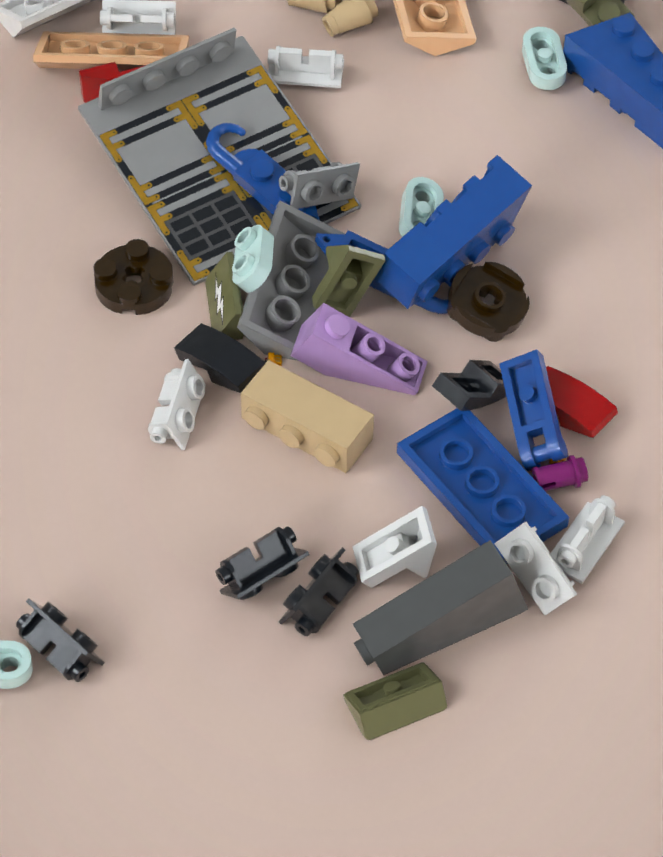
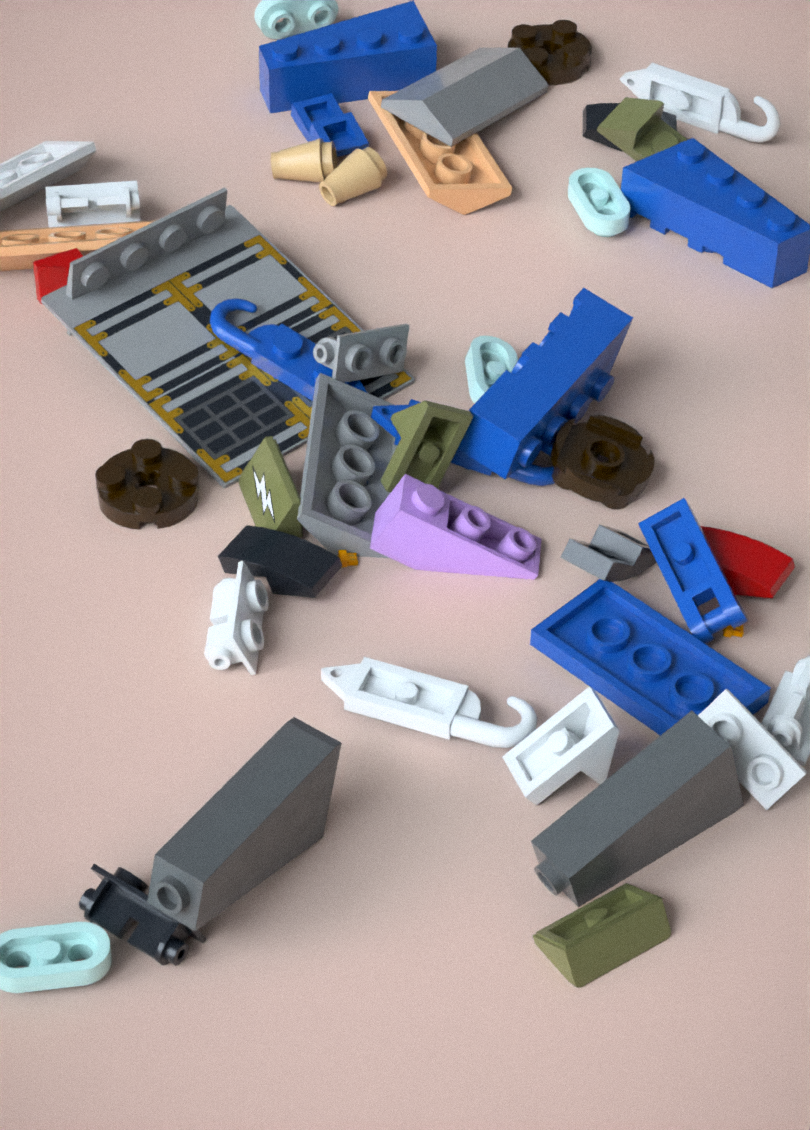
camera: 10 degrees left, 10 degrees down
black hinge [215,526,310,600] -> none
light aqua plate [232,225,274,293] -> none
tan brick [241,360,374,473] -> none
white hinge [268,46,344,88] -> none
black hinge [278,547,359,636] -> none
magenta pin [532,455,588,491] -> none
none -> dark grey slope [147,717,342,931]
none -> white plate [321,657,537,748]

